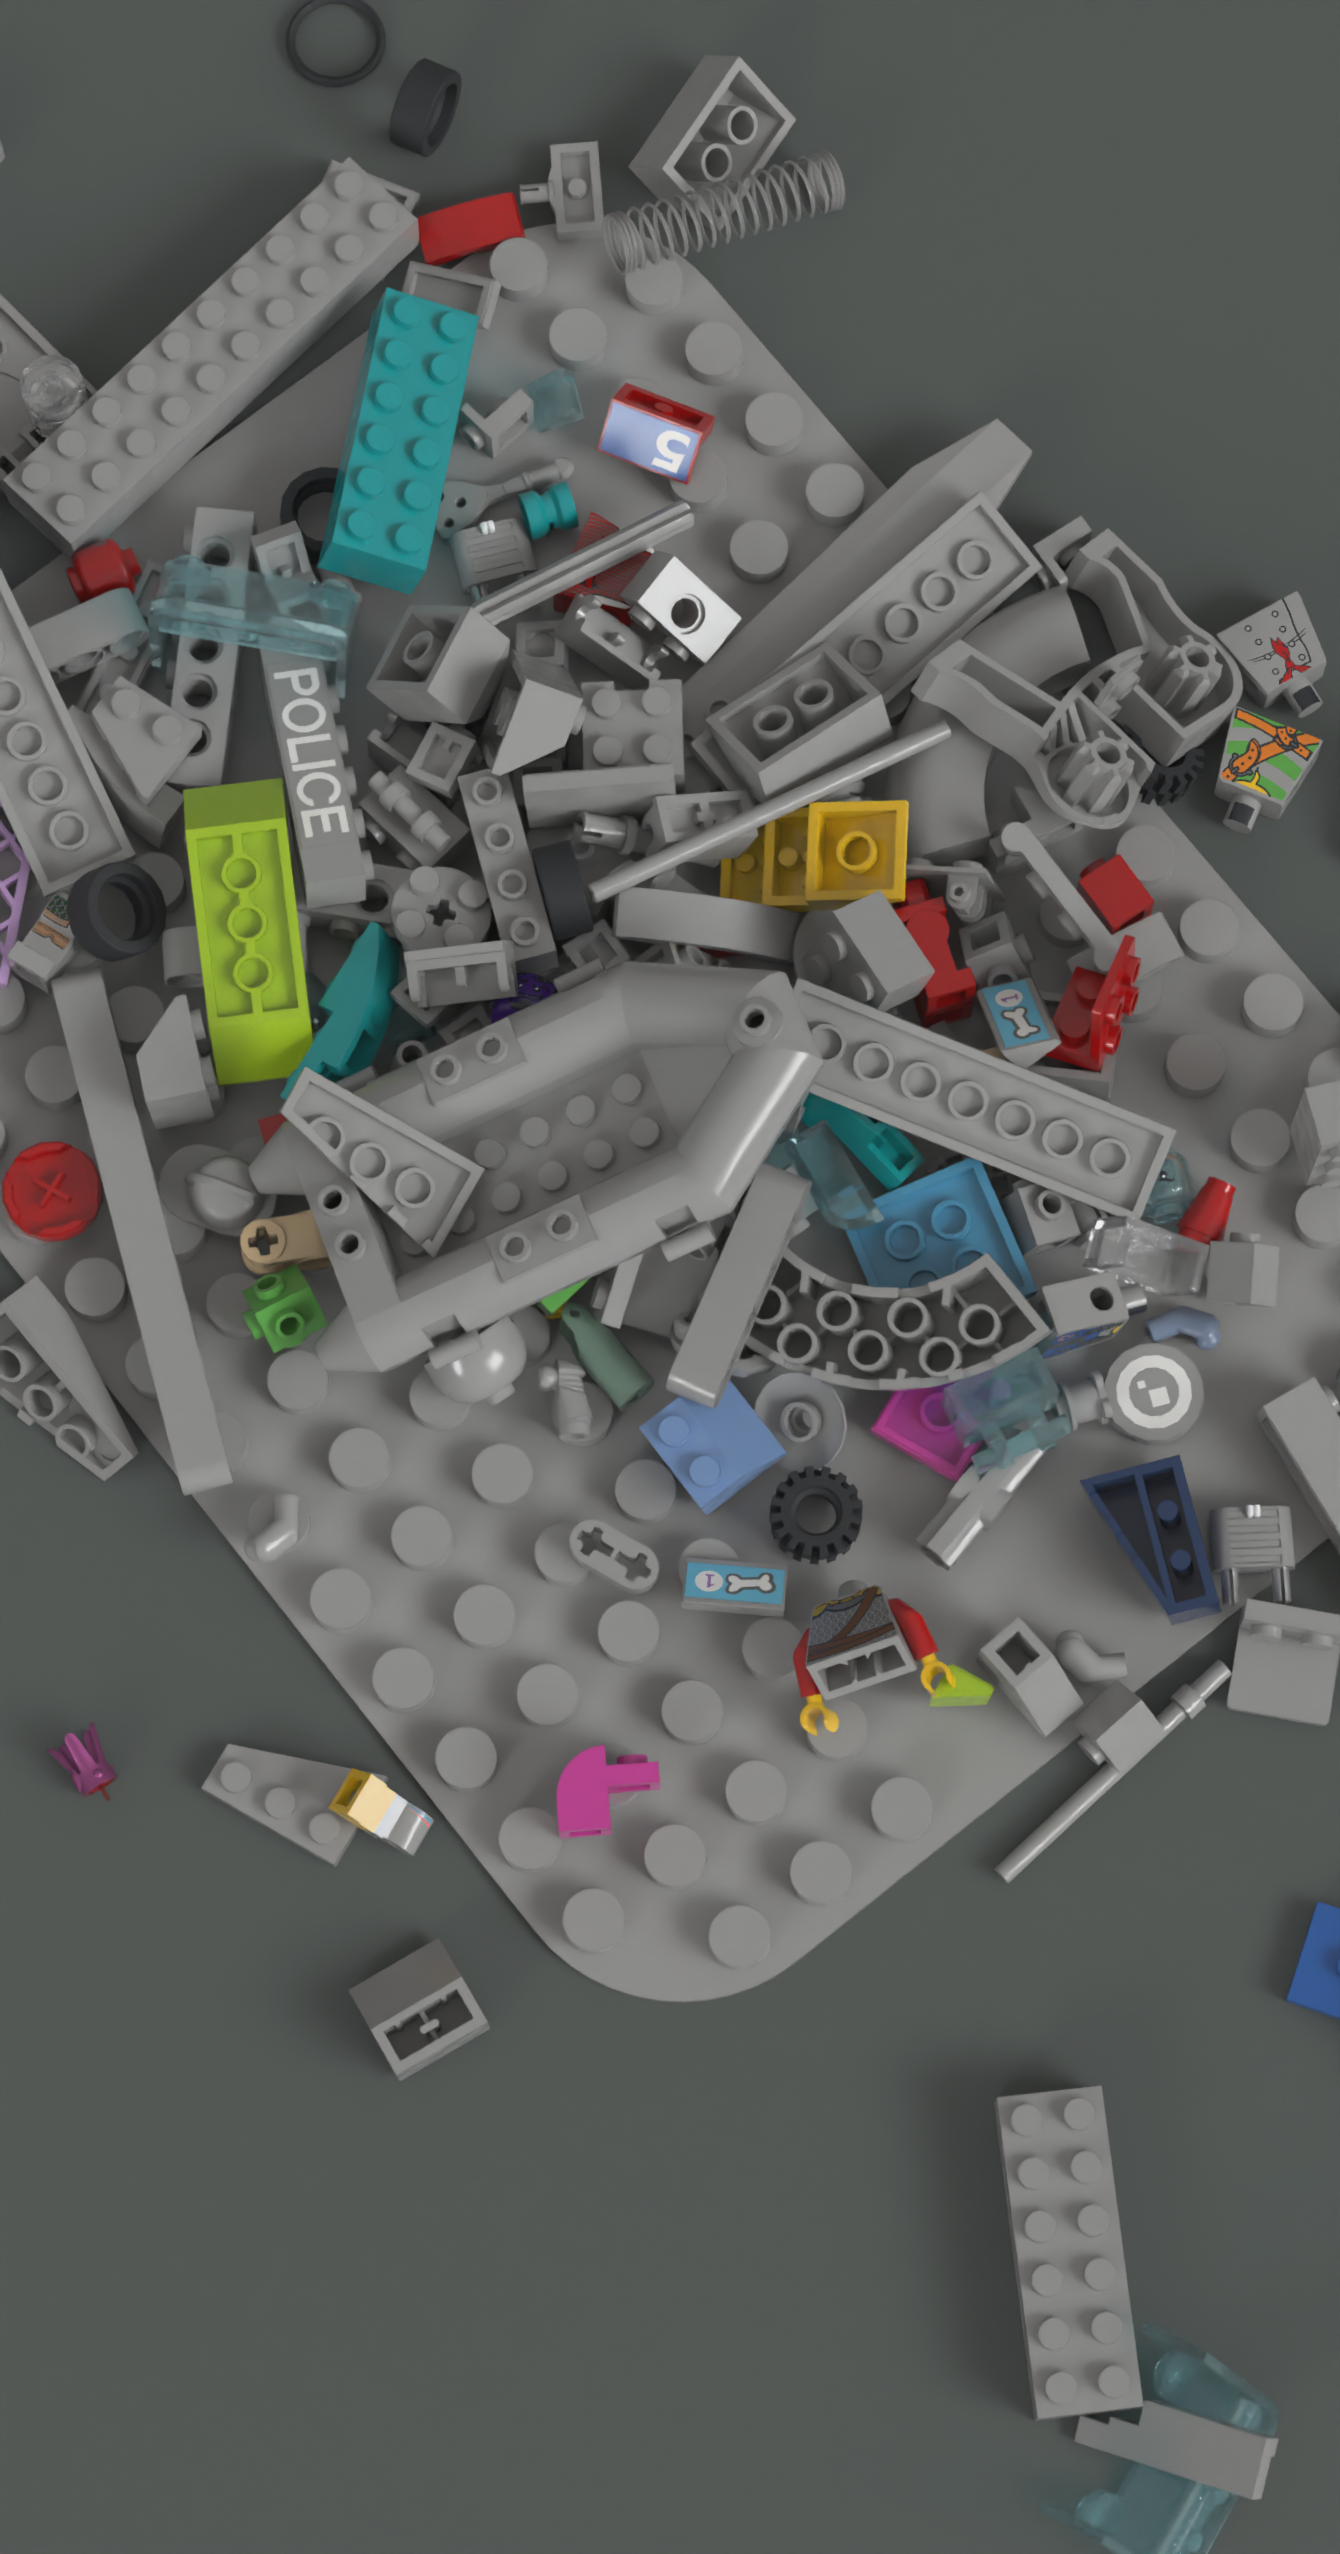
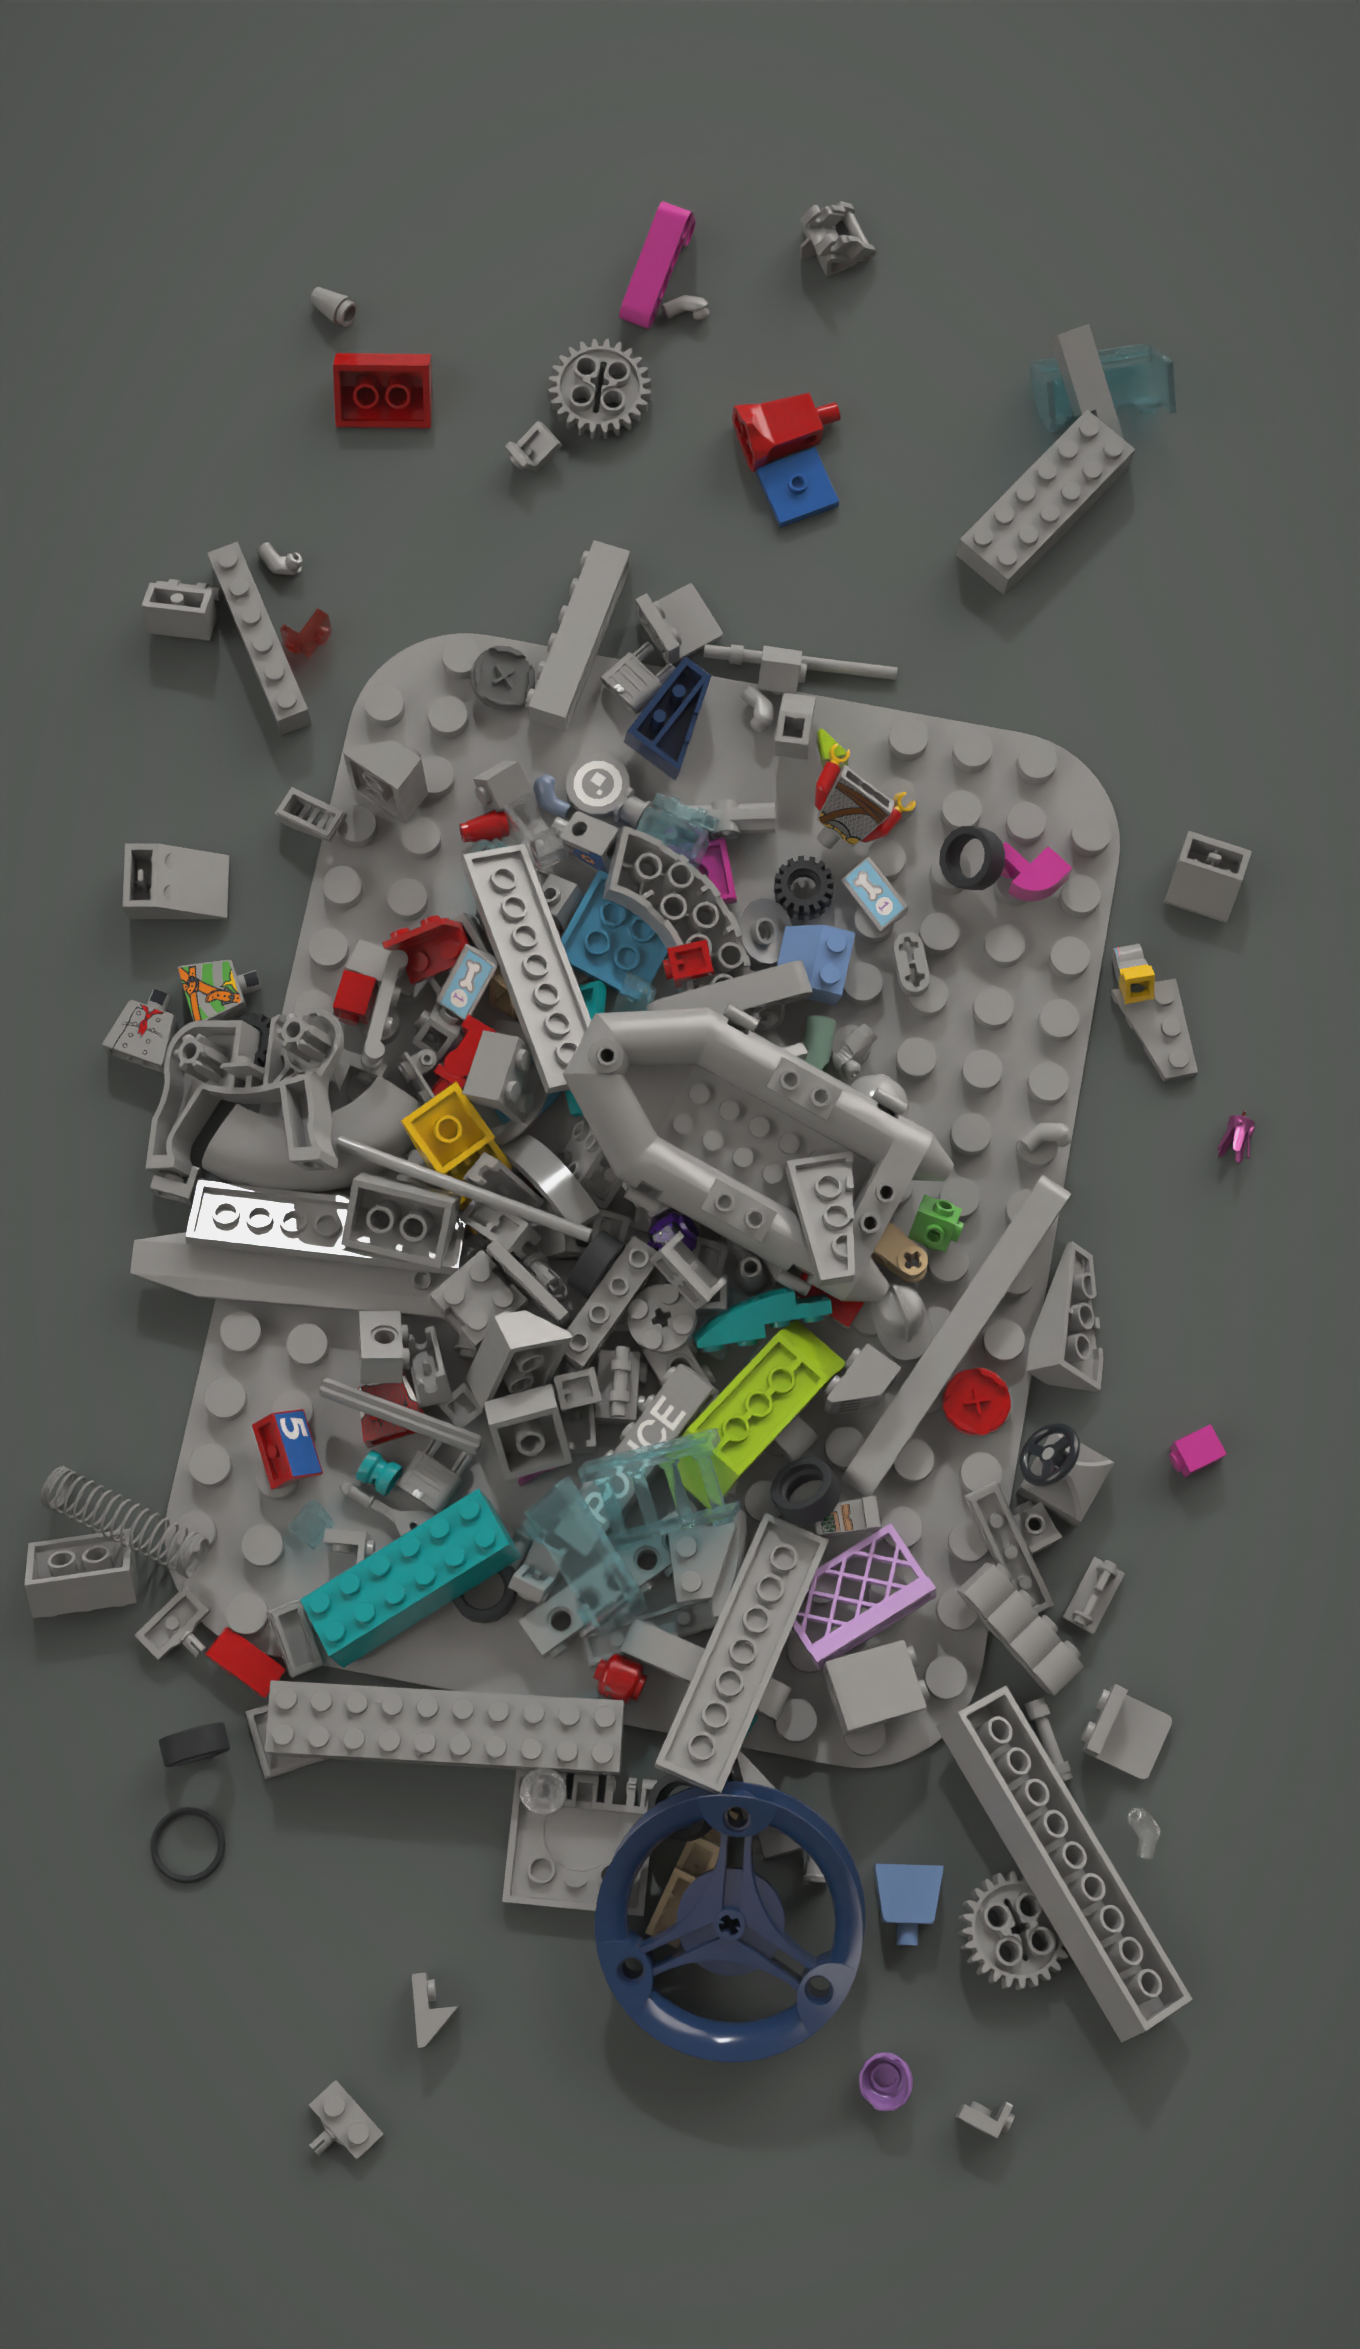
camera: 135 degrees left, 0 degrees up
none -> light grey hinge [463,1152,545,1221]
none -> clear light blue fence [578,1428,741,1552]
none -> red bracket [663,939,714,988]
none -> black tyre [939,826,1005,890]

